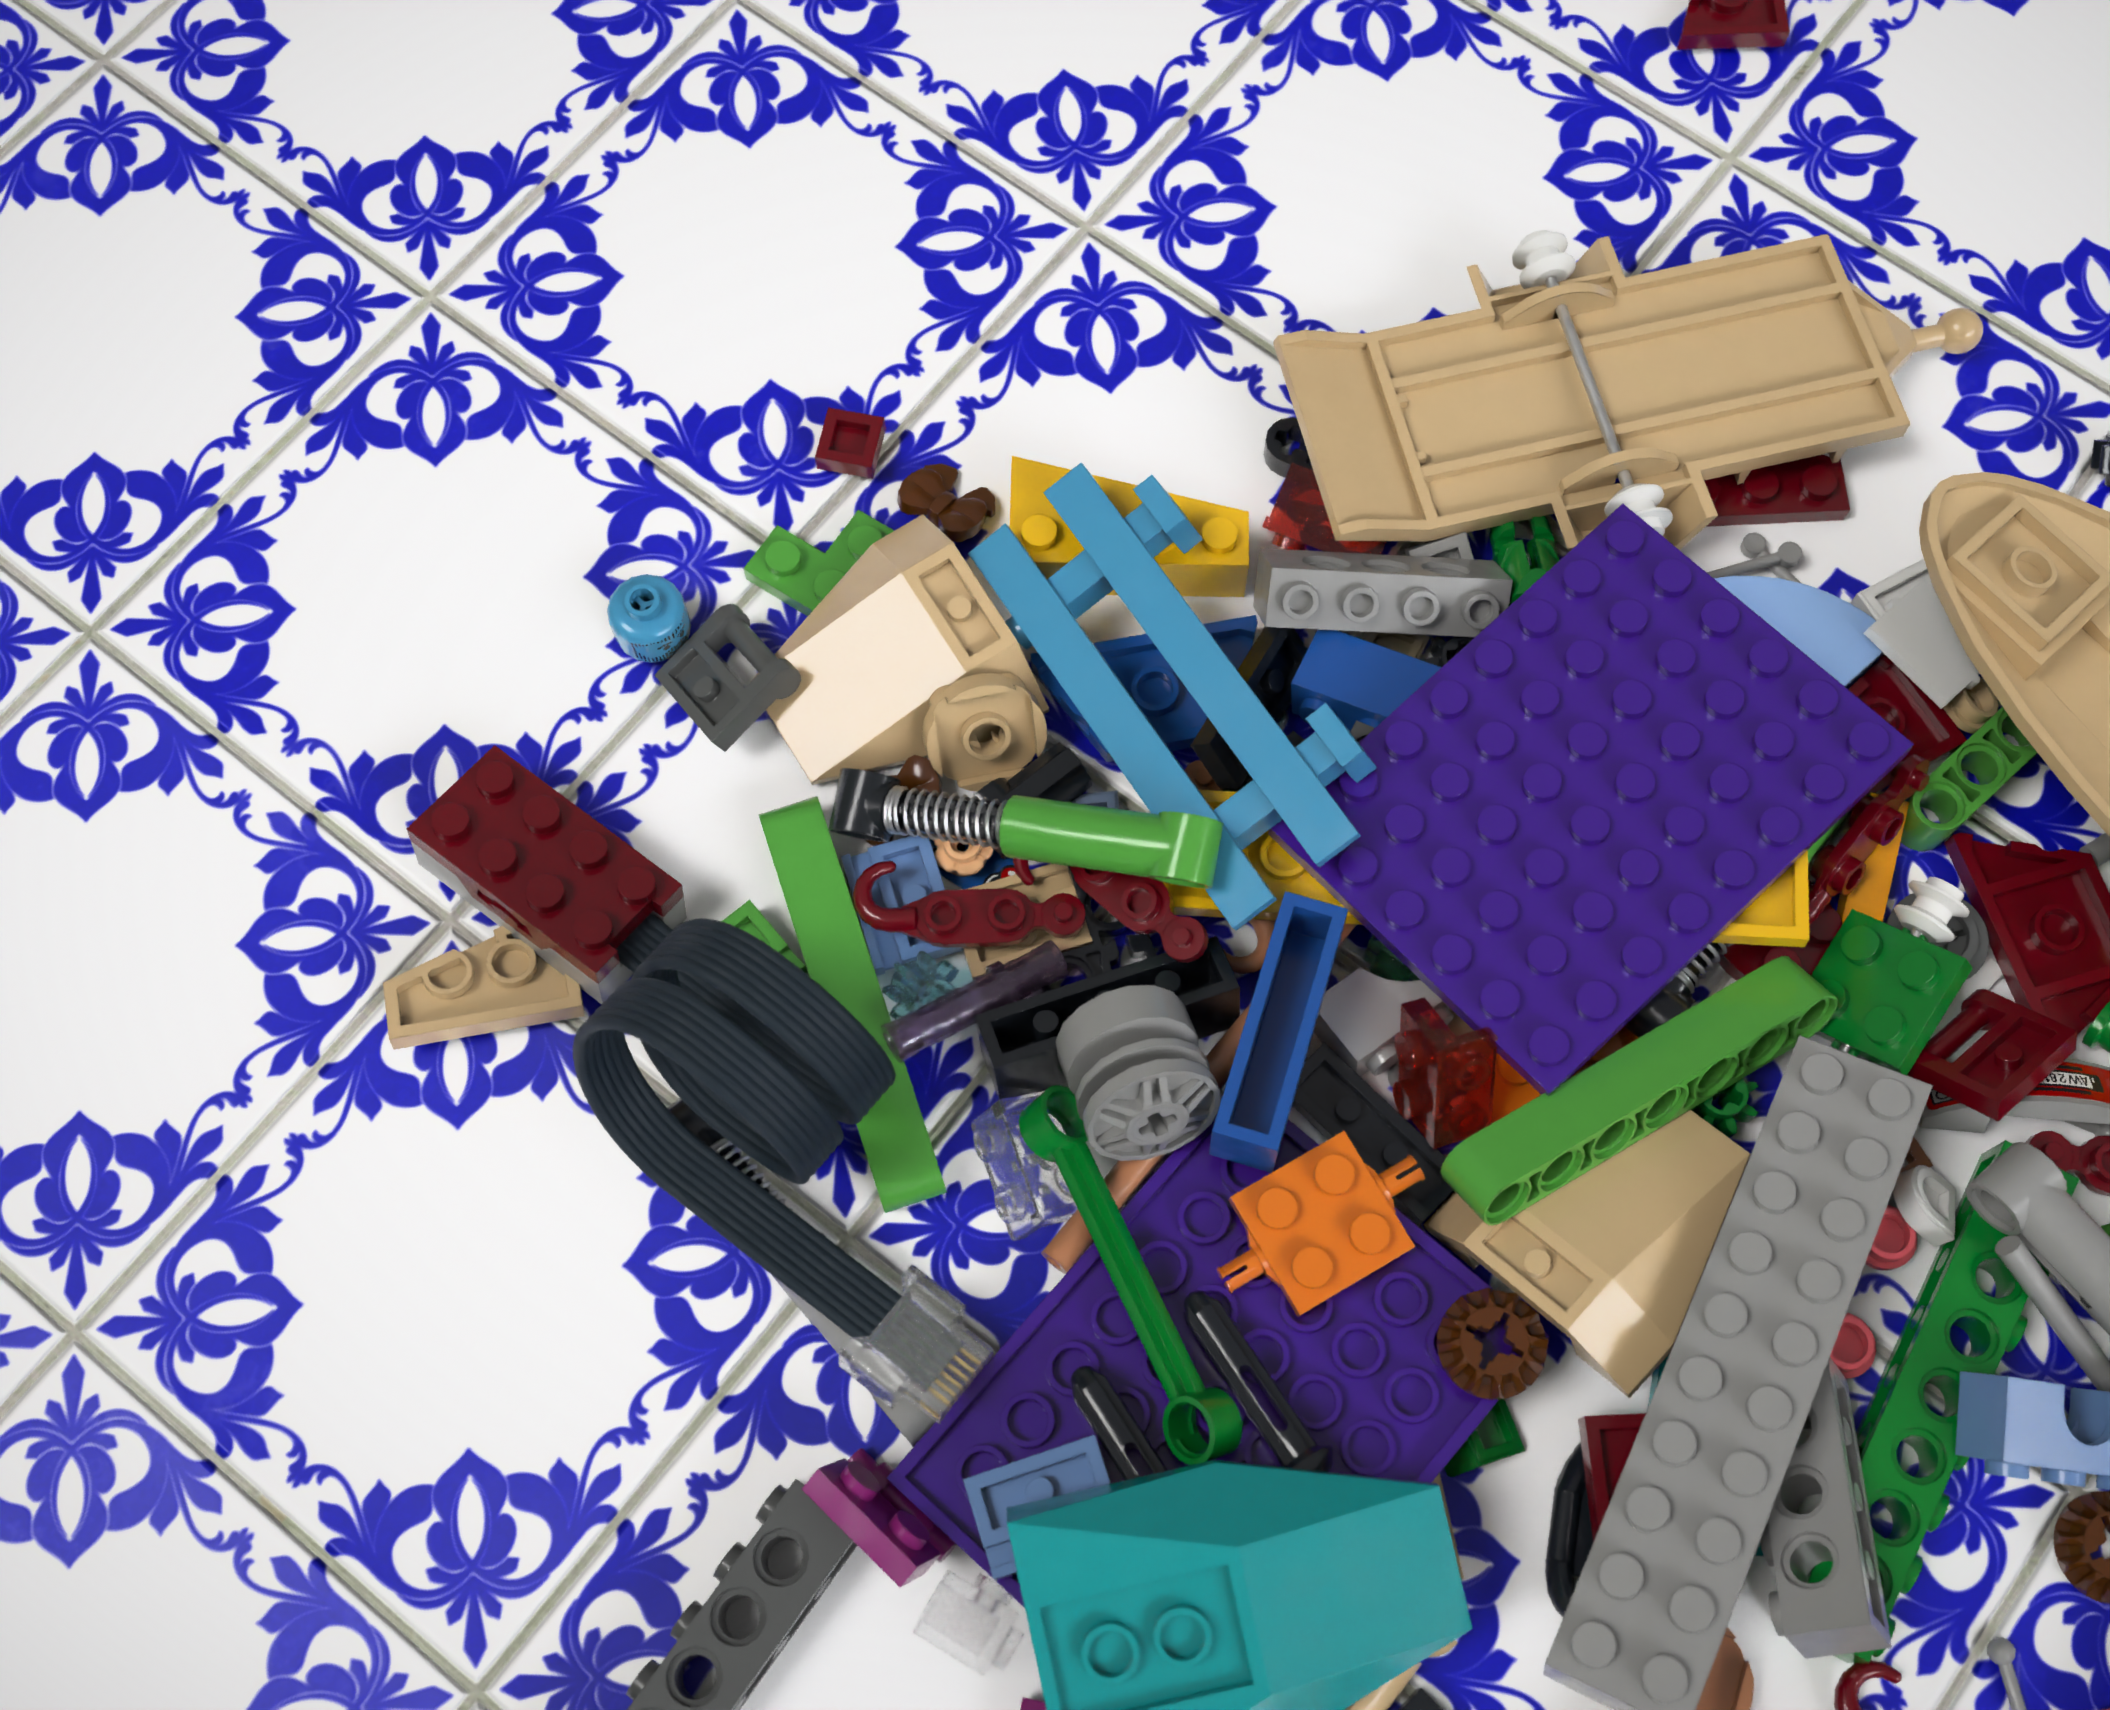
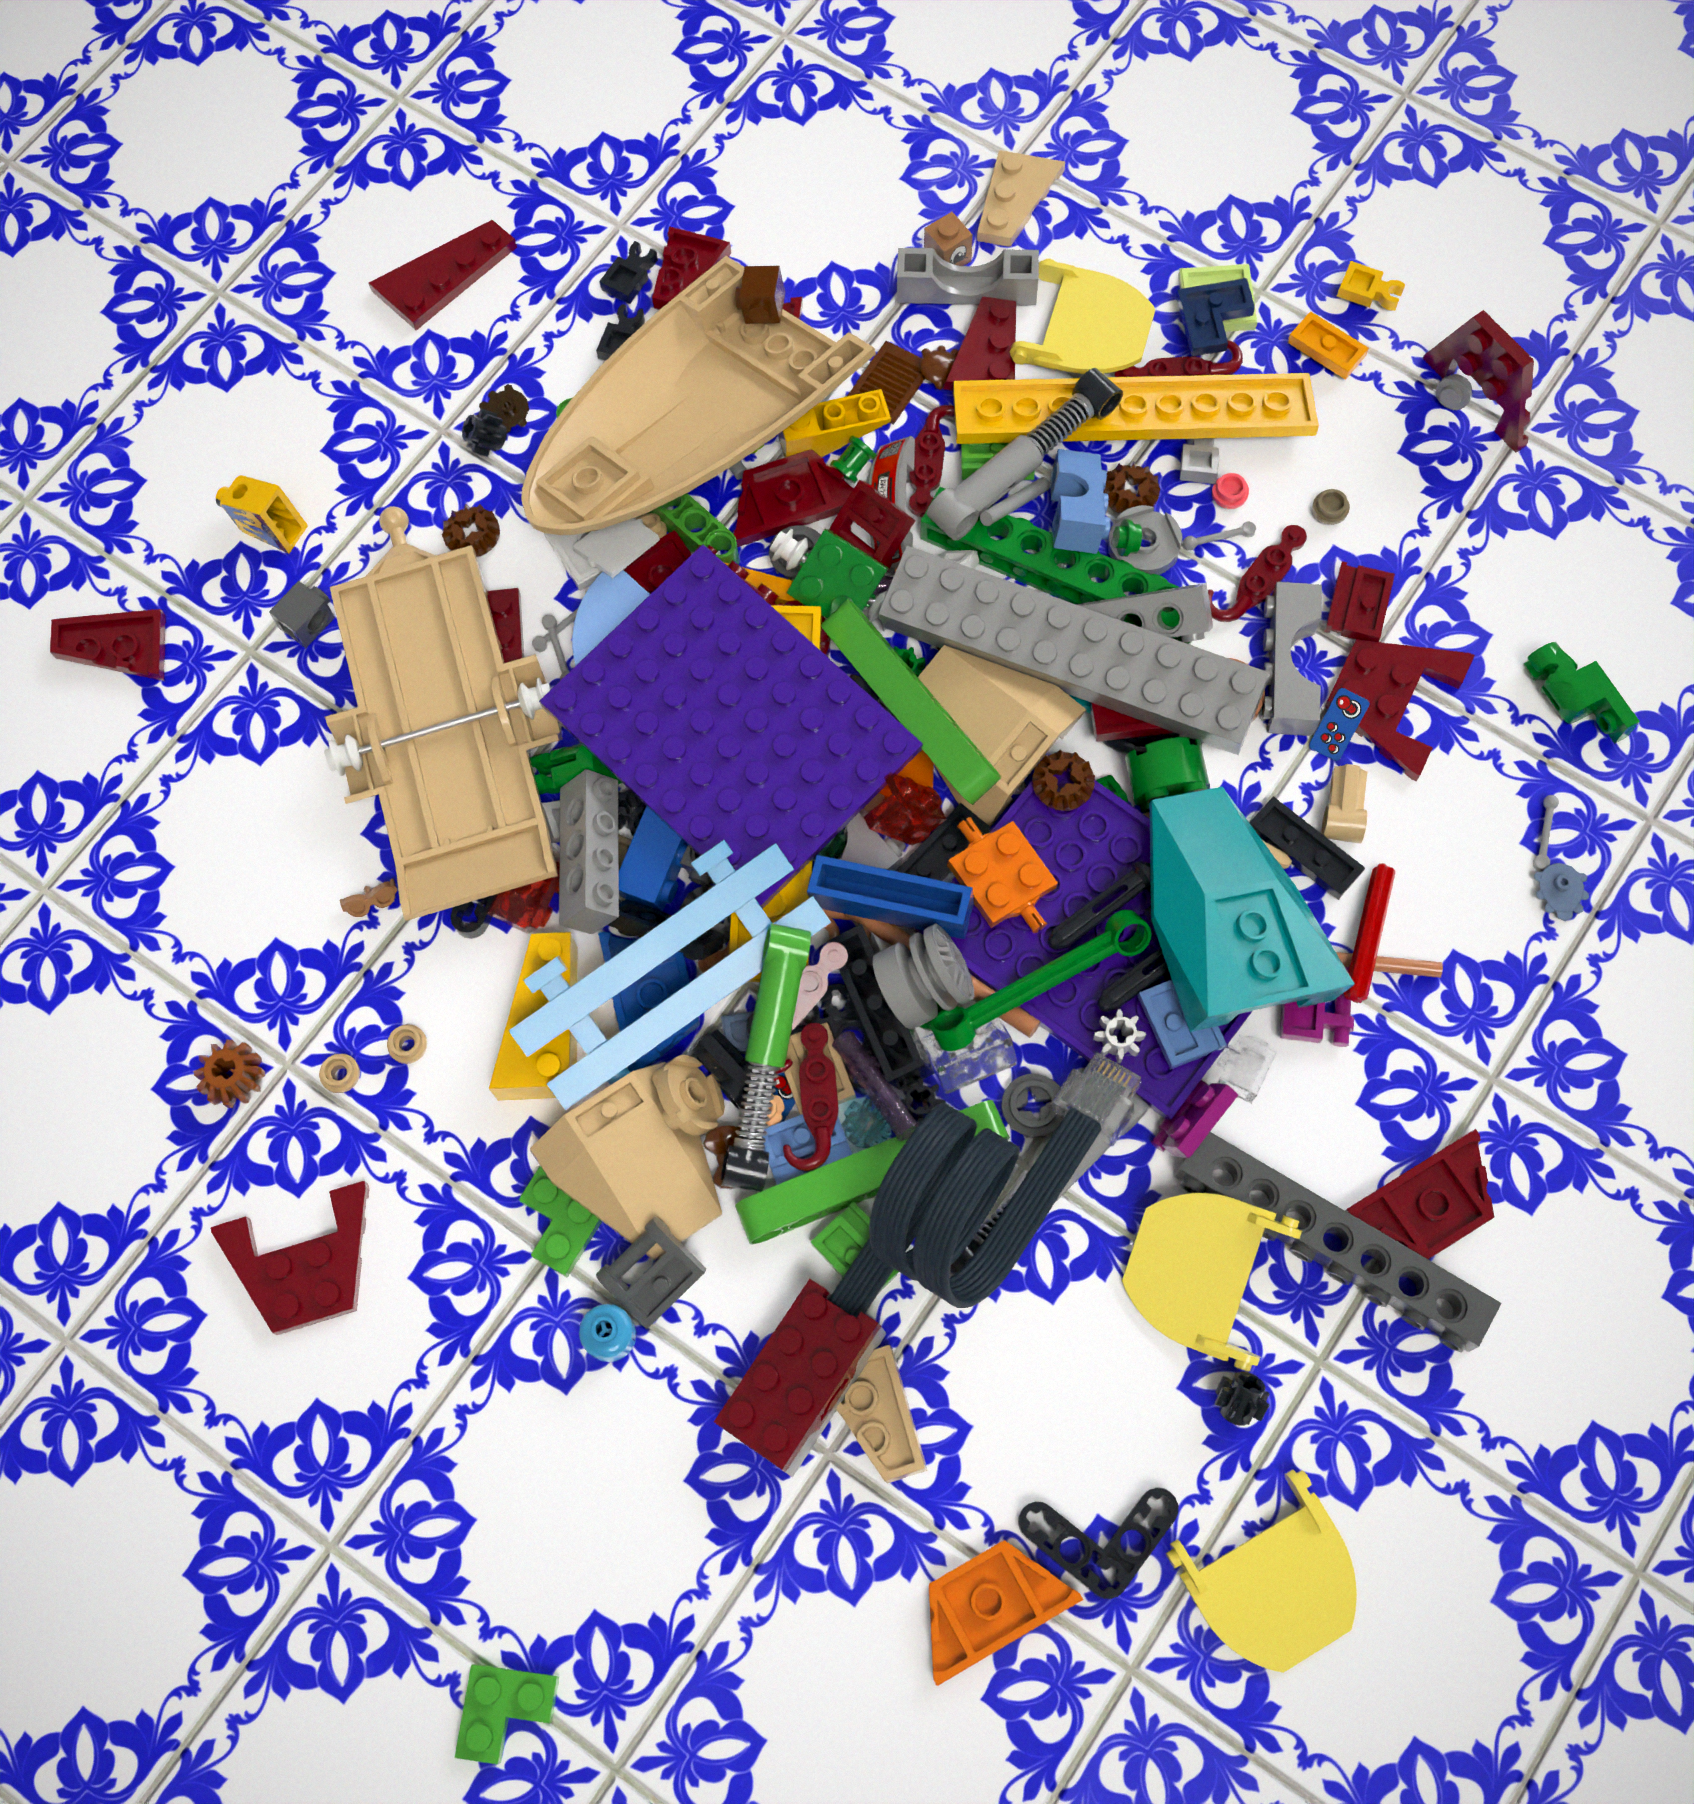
camera: 90 degrees left, 0 degrees up
dark red plate [815,407,886,479] -> none
reddish brown piece [897,464,995,542] -> none
none -> dark orange gear [193,1039,266,1108]
none -> dark red wing [210,1180,370,1336]
none -> yellow torso [215,475,308,554]
none -> dark grey brick [269,581,335,649]
none -> tan plate [319,1054,360,1093]
none -> medium nougat piece [339,879,397,917]
none -> tan plate [387,1024,428,1064]
none -> reddish brown gear [441,504,500,557]
none -> bright green plate [454,1664,560,1765]
none -> black gear [895,1078,946,1125]
none -> orange wing [929,1540,1084,1686]
none -> dark grey gear [1002,1074,1066,1138]
none -> black beam [1018,1488,1179,1599]
none -> white gear [1093,1009,1146,1063]
none -> light grey plate [1107,506,1182,575]
none -> green plate [1112,519,1142,557]
none -> light yellow piece [1122,1193,1302,1372]
none -> green brick [1125,737,1210,814]
none -> light yellow piece [1165,1470,1357,1673]
none -> black gear [1215,1371,1270,1426]

